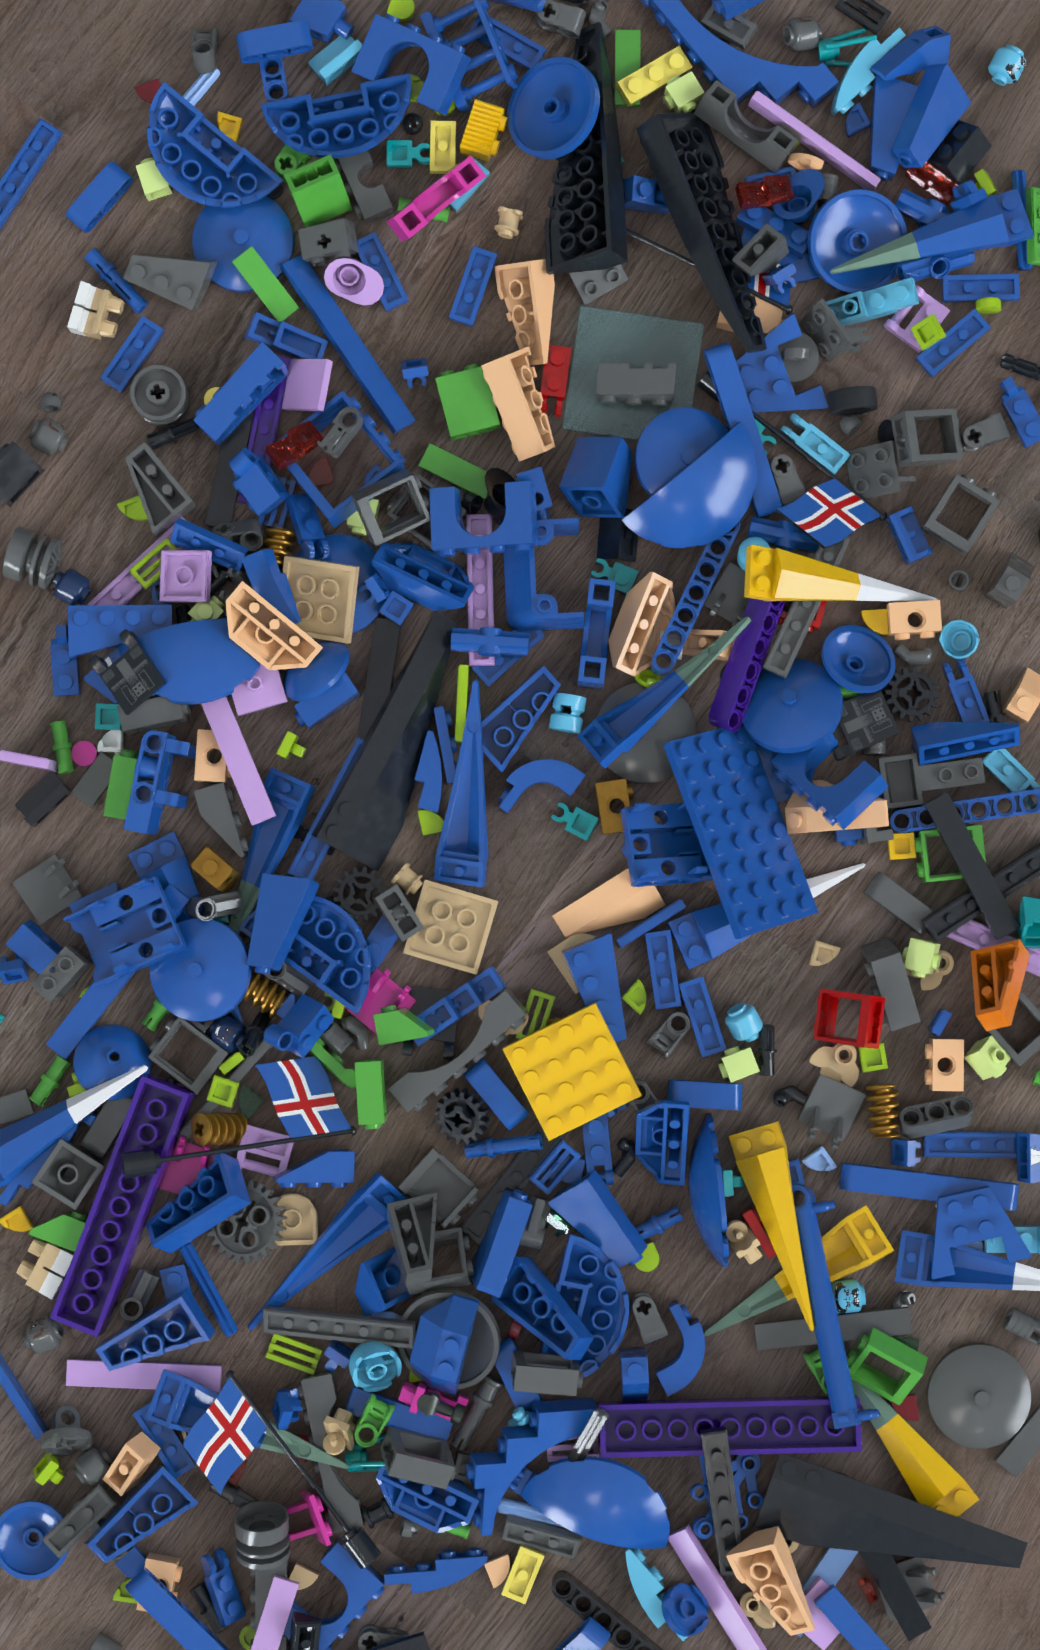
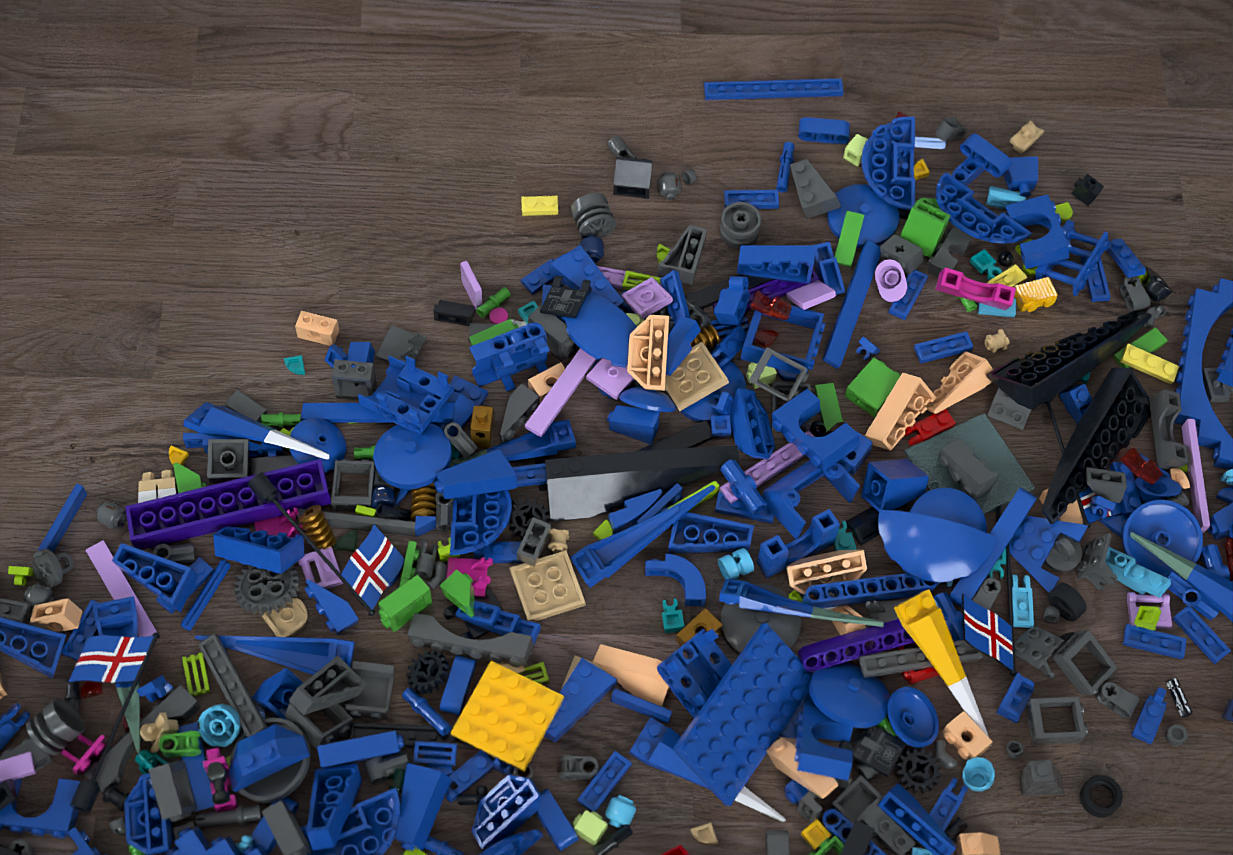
camera: 45 degrees right, 25 degrees down
tan hips [67,281,125,340] -> none
black axle [147,418,198,450] -> none
lime tile [206,1075,240,1108] -> none
blue hinge [264,994,334,1058] -> none
lime tile [276,731,307,760] -> none
tan tile [289,1562,320,1590] -> none
dark grey piece [317,407,363,458] -> none
blue tile [324,1340,353,1373] -> none
blue dish [507,57,600,160] -> none
dark red tile [507,1318,522,1340] -> none
lime tile [621,979,647,1015] -> none
blue plate [644,930,681,1010] -> none
yellowish green brick [663,71,705,113] -> none
yellow tile [860,609,889,635] -> none
lime tile [975,297,1001,315] -> none

